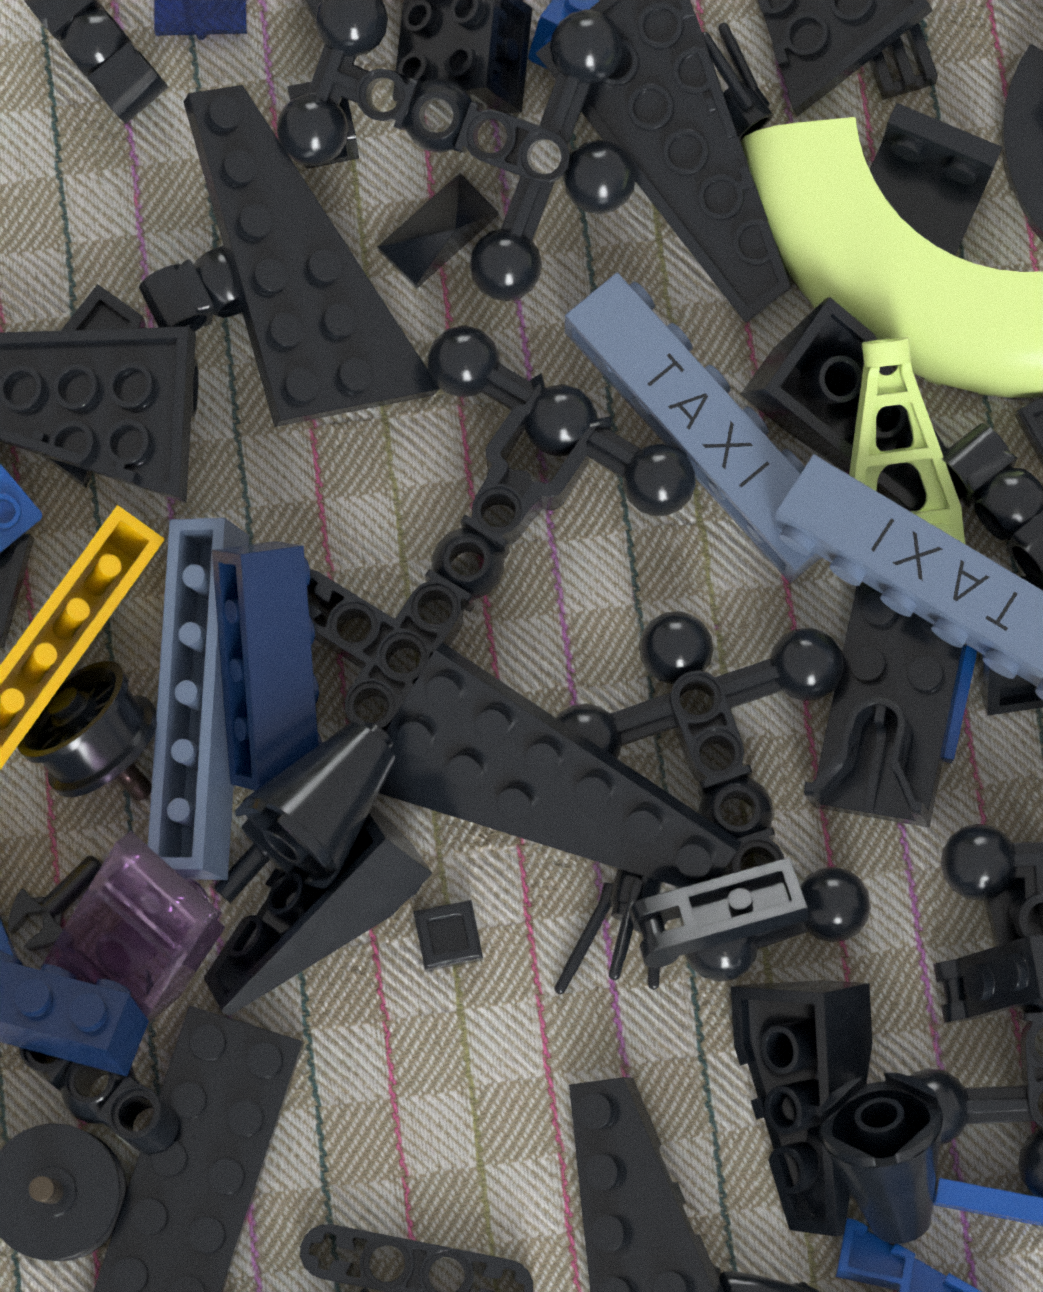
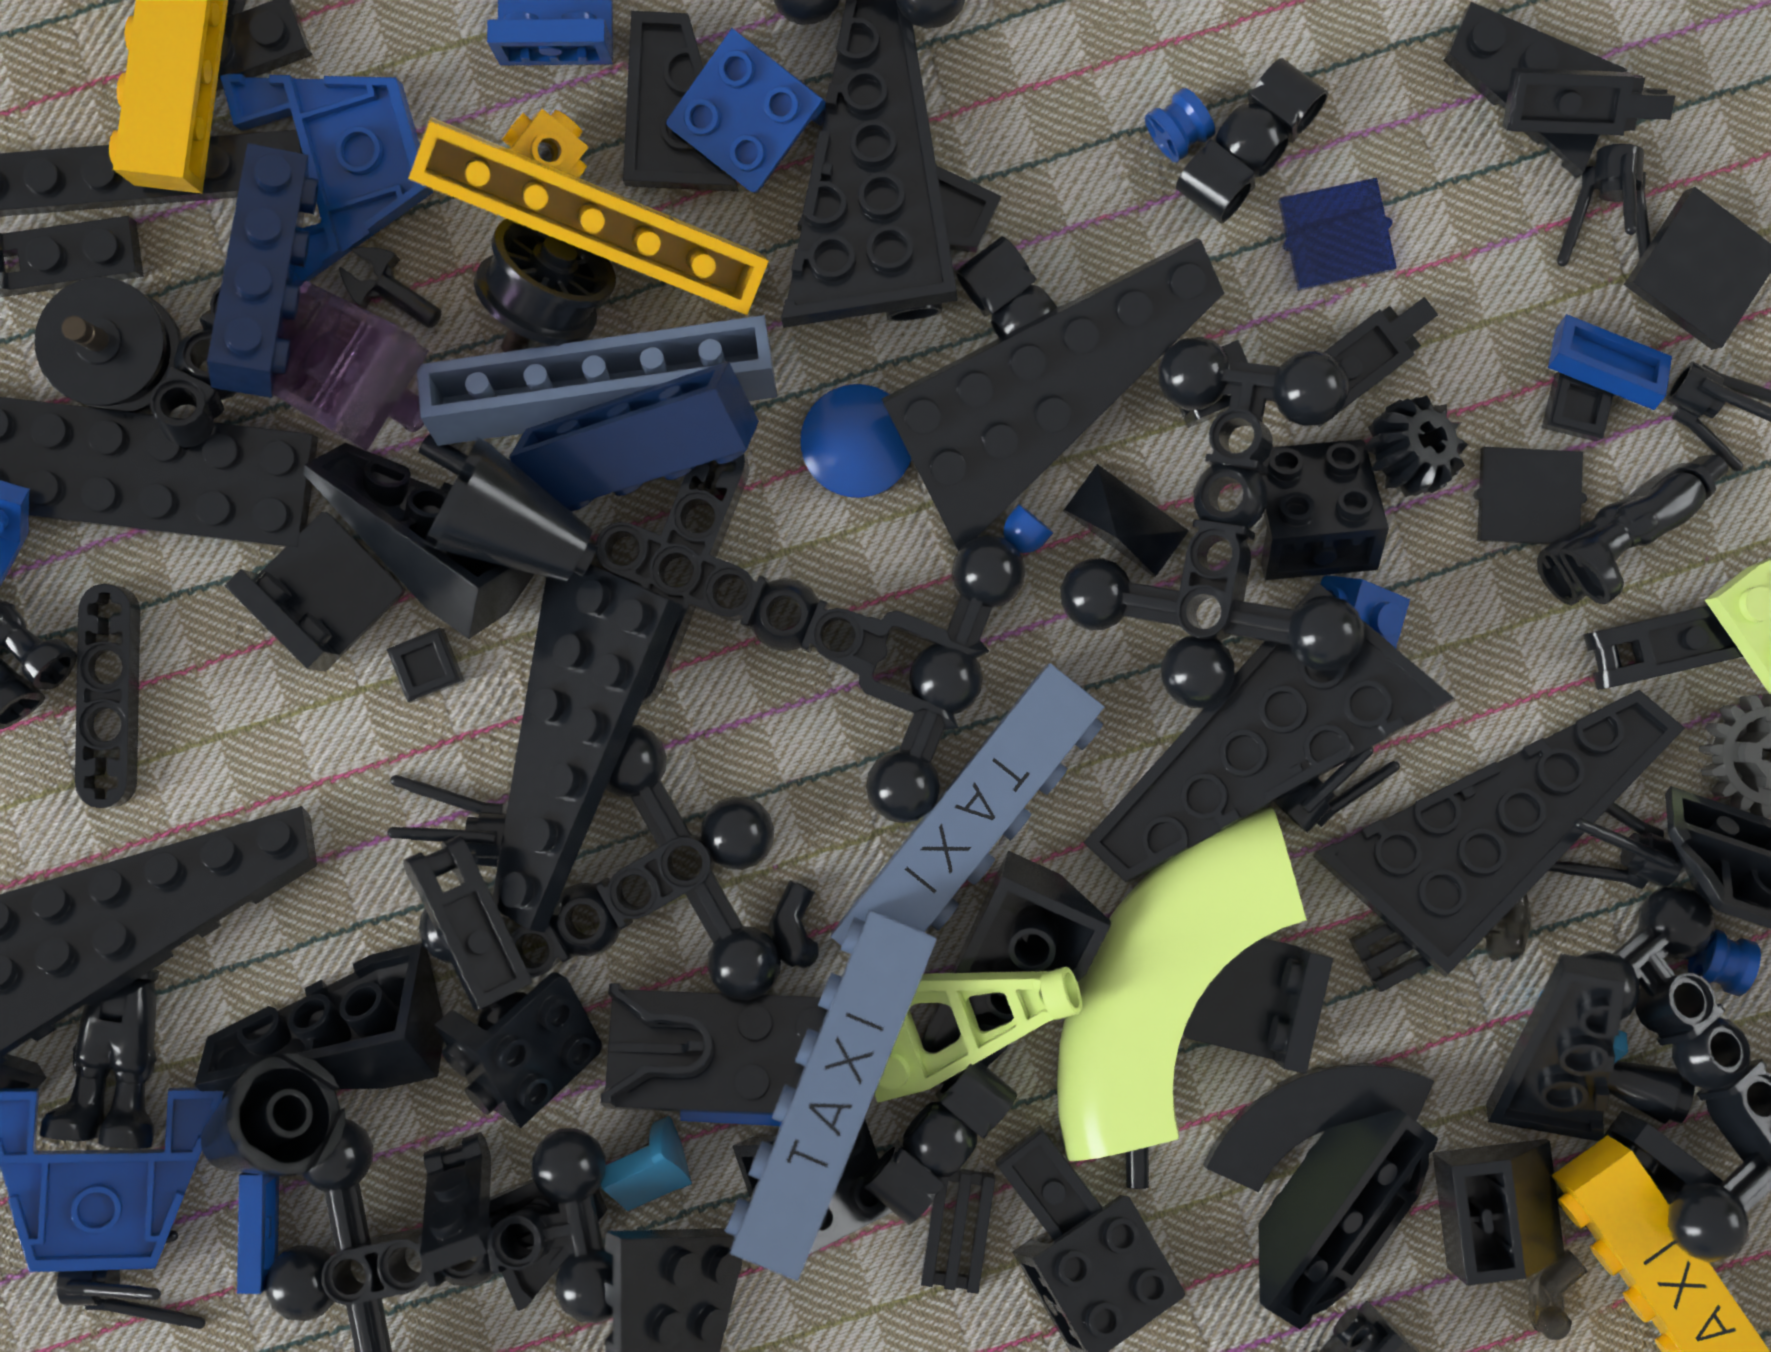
camera: 70 degrees right, 10 degrees up
none -> black bracket [224,512,405,672]
none -> black bracket [434,972,602,1129]
none -> dark azure tile [601,1115,692,1211]
none -> black arm [769,880,819,969]
none -> blue dish [800,384,911,498]
none -> blue hinge [1003,504,1053,553]
none -> blue wheel [1144,88,1216,162]

